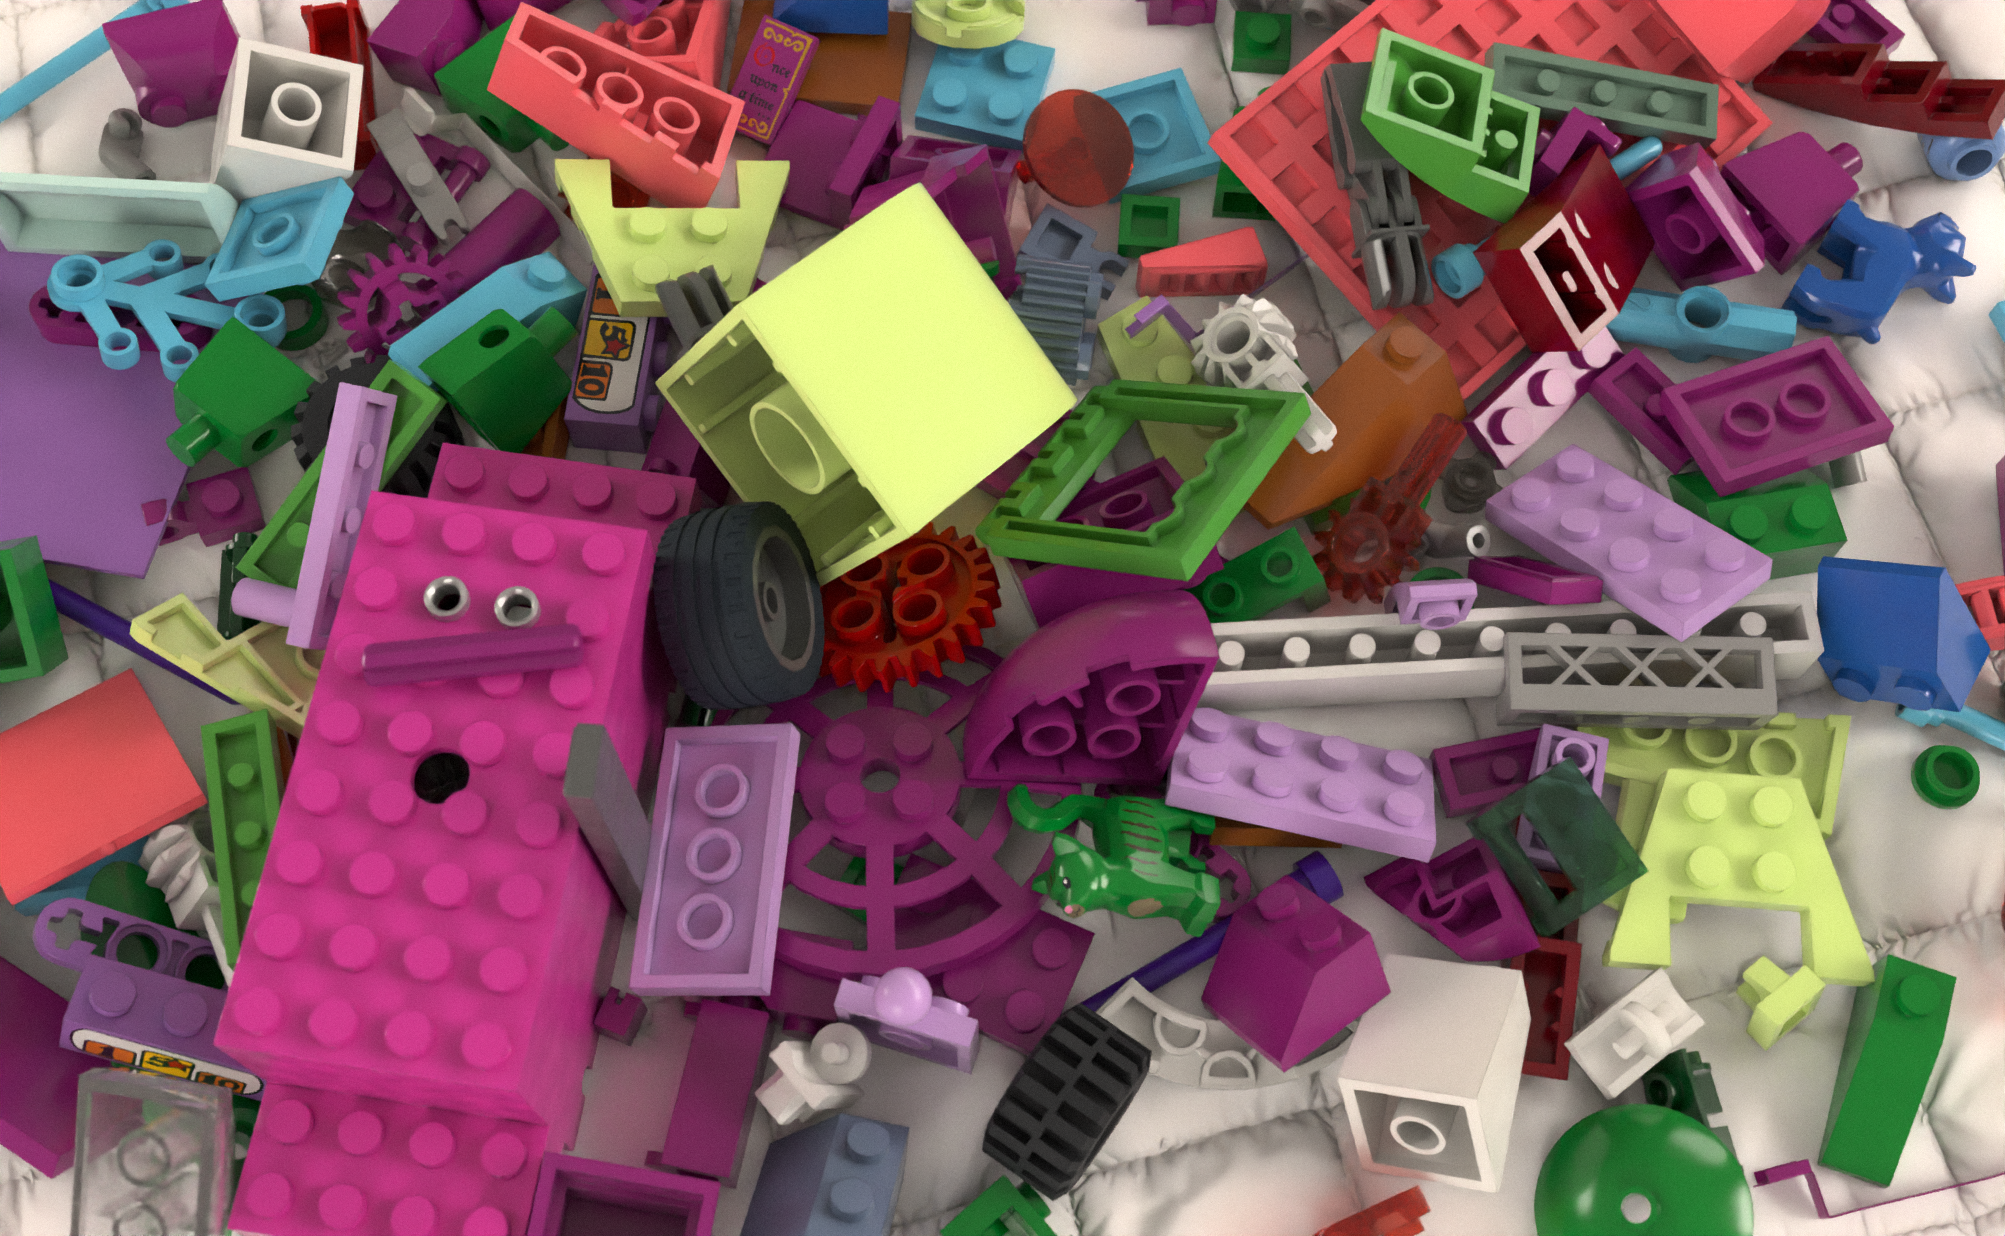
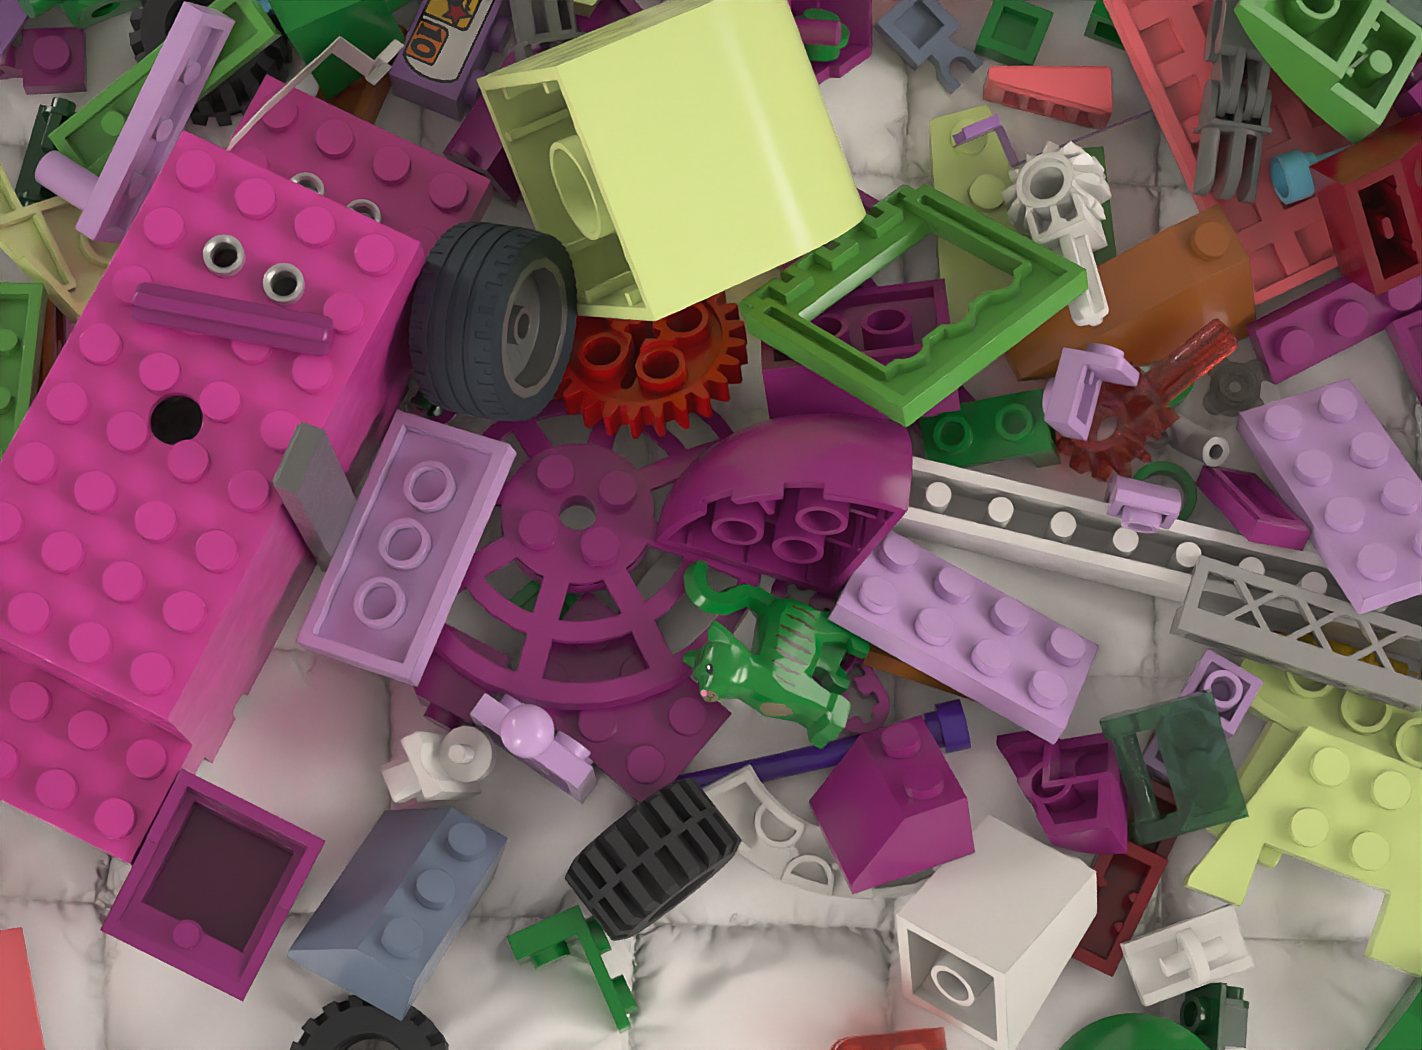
camera: 15 degrees right, 10 degrees up
magenta piece [593,986,648,1047] -> none
magenta brick [644,996,775,1189] -> none
sand blue brick [1009,254,1104,386] -> none
magenta plate [1429,726,1559,818] -> none
yellowish green tile [1736,955,1826,1051] -> none
none -> white piece [225,36,404,151]
none -> lavender bracket [1042,343,1140,441]

